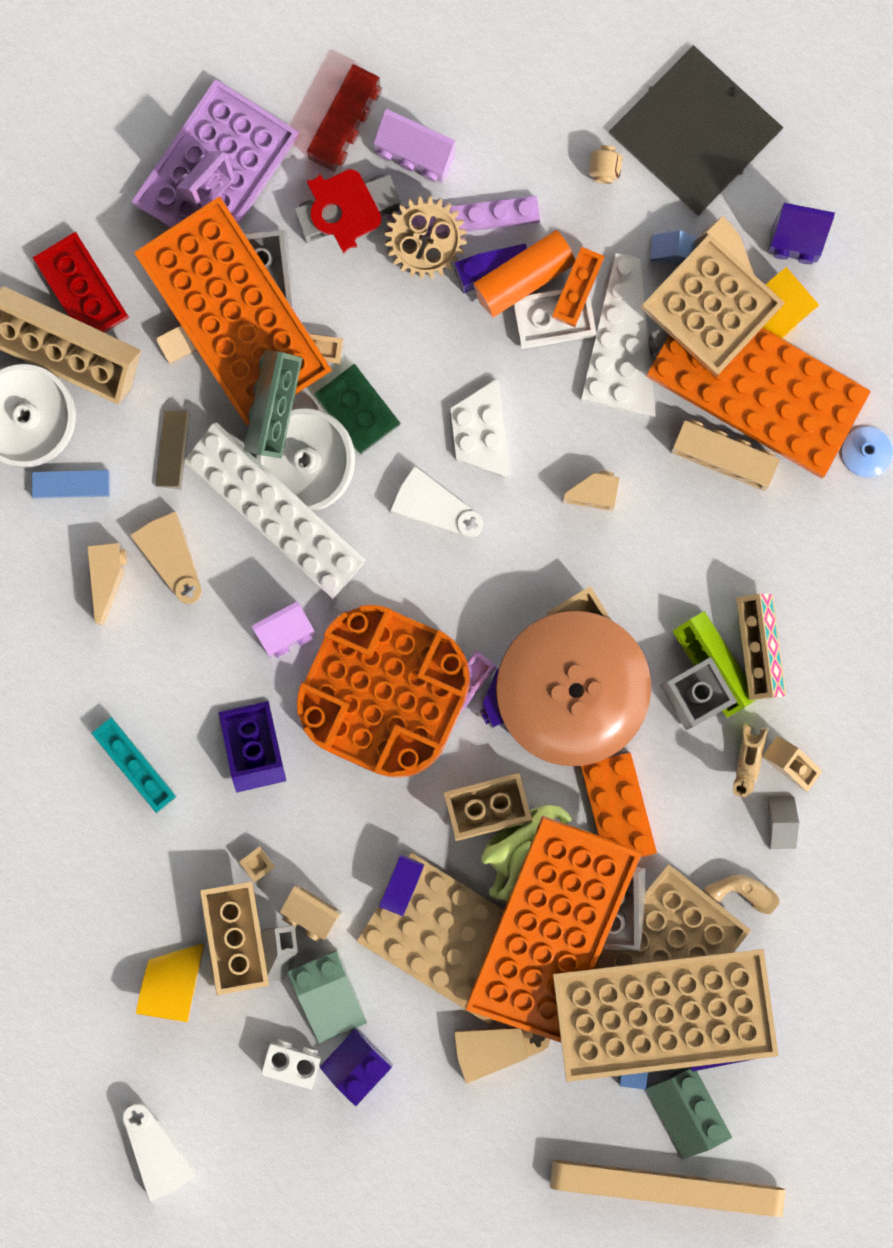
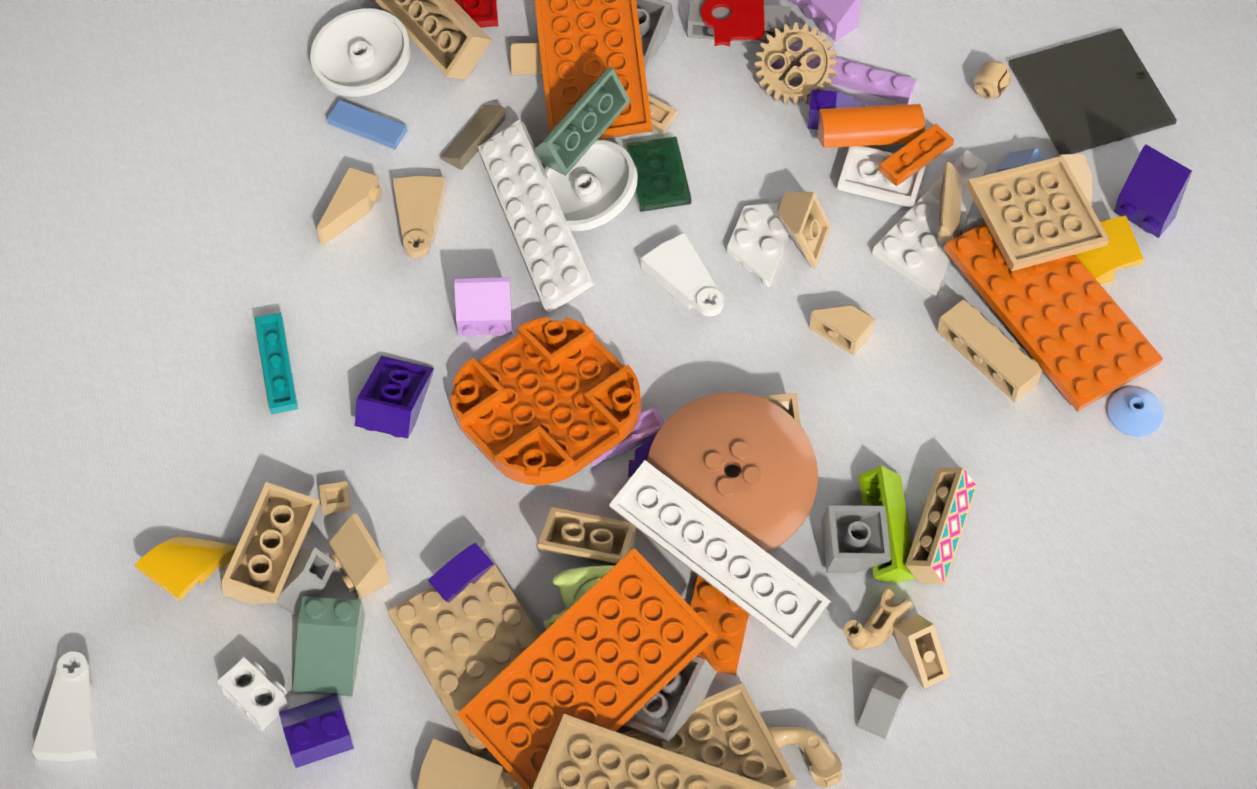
camera: 25 degrees right, 25 degrees down
none -> white plate [609,460,830,649]
none -> tan slope [777,192,831,267]
none -> tan slope [938,162,963,243]

